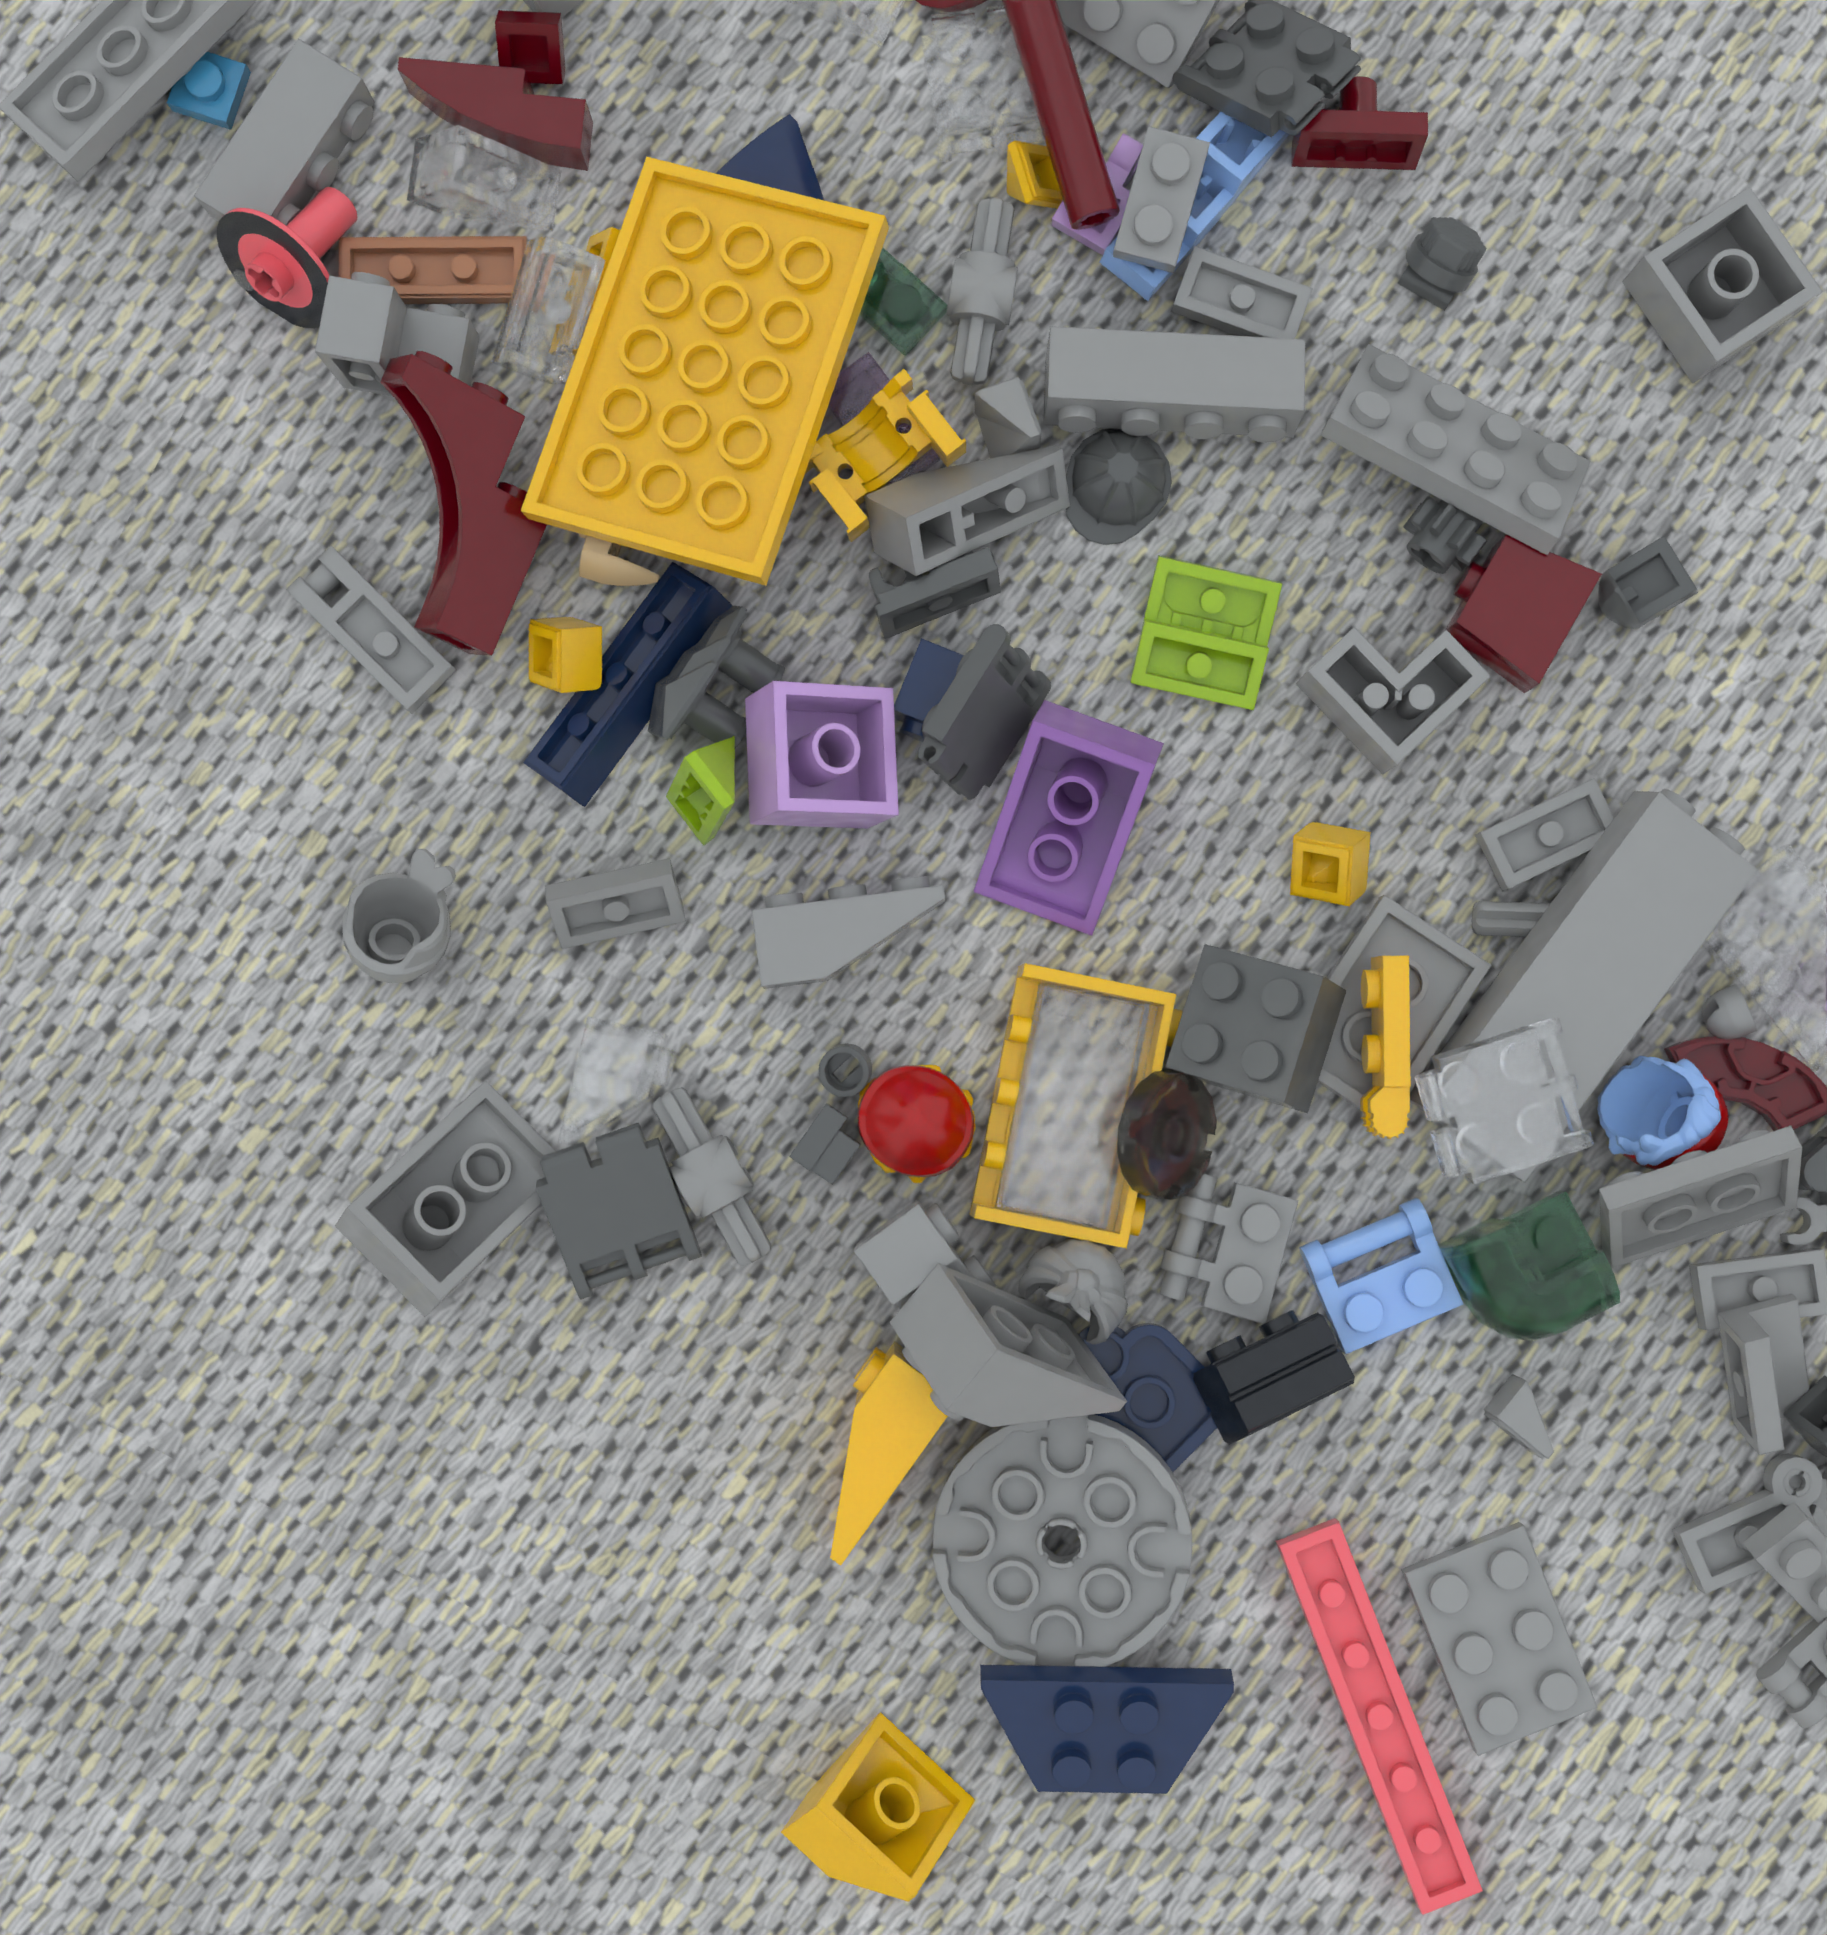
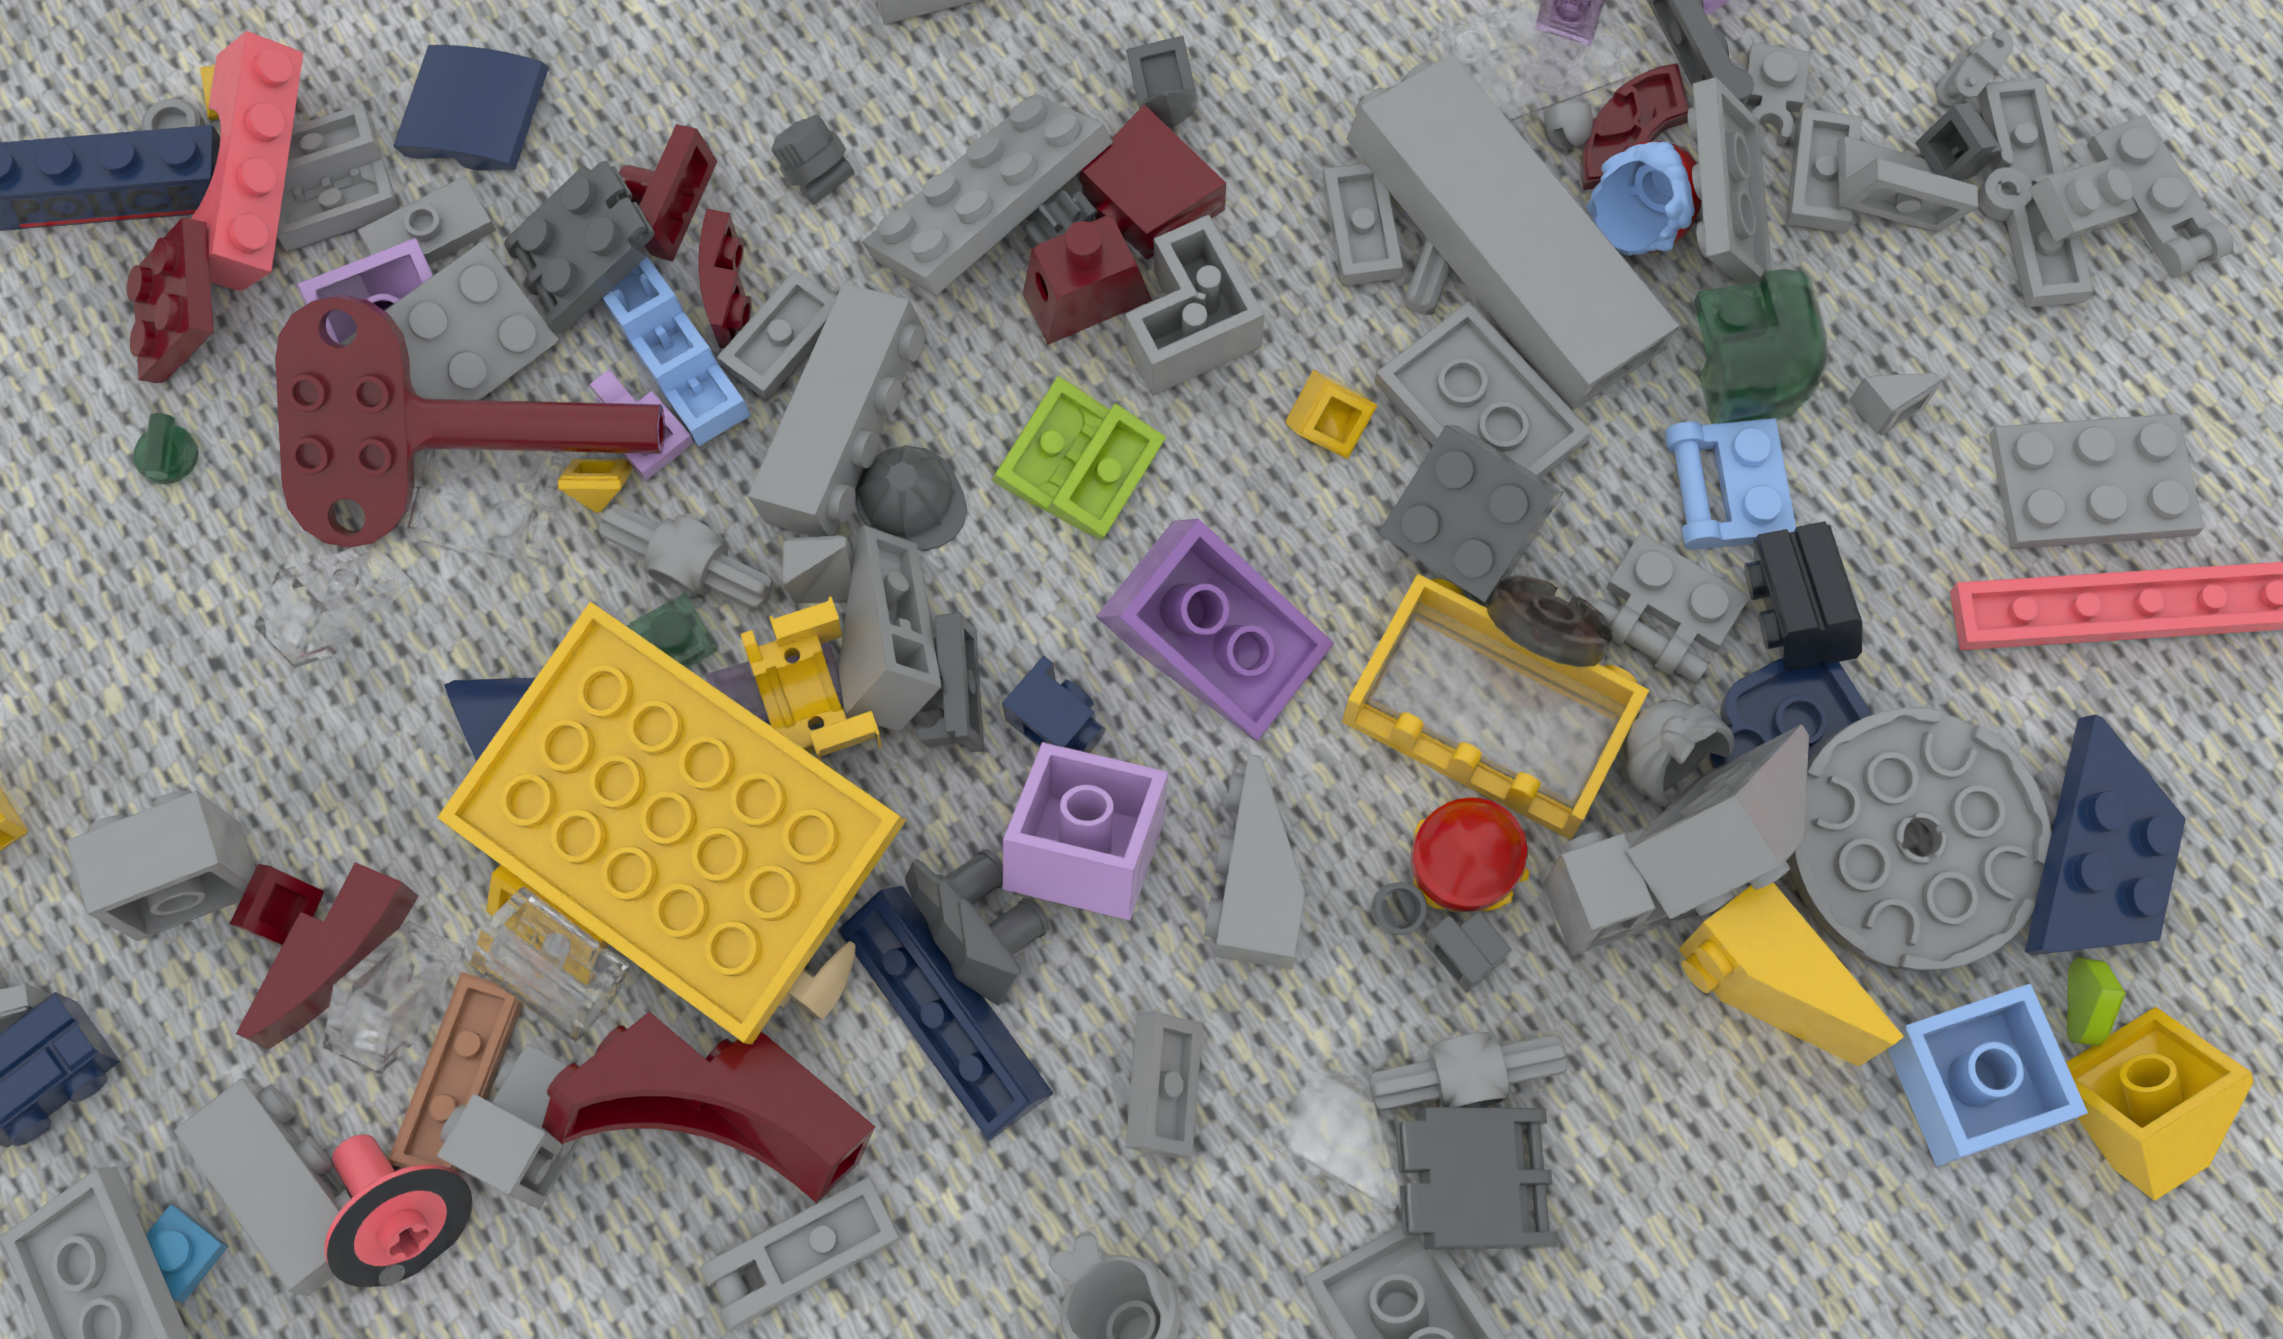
camera: 70 degrees left, 15 degrees down
yellow slope [529,617,602,693] -> none
lime slope [666,736,735,846] -> none
dark grey plate [918,624,1051,800] -> none
light grey plate [1113,126,1210,273] -> none
yellow hinge [1360,955,1411,1139] -> none
clear plate [1414,1018,1594,1185] -> none
none -> dark red slope [698,209,752,349]
none -> dark red torso [1023,216,1152,345]
none -> light blue brick [1887,983,2088,1167]
none -> lime tile [2067,957,2126,1046]

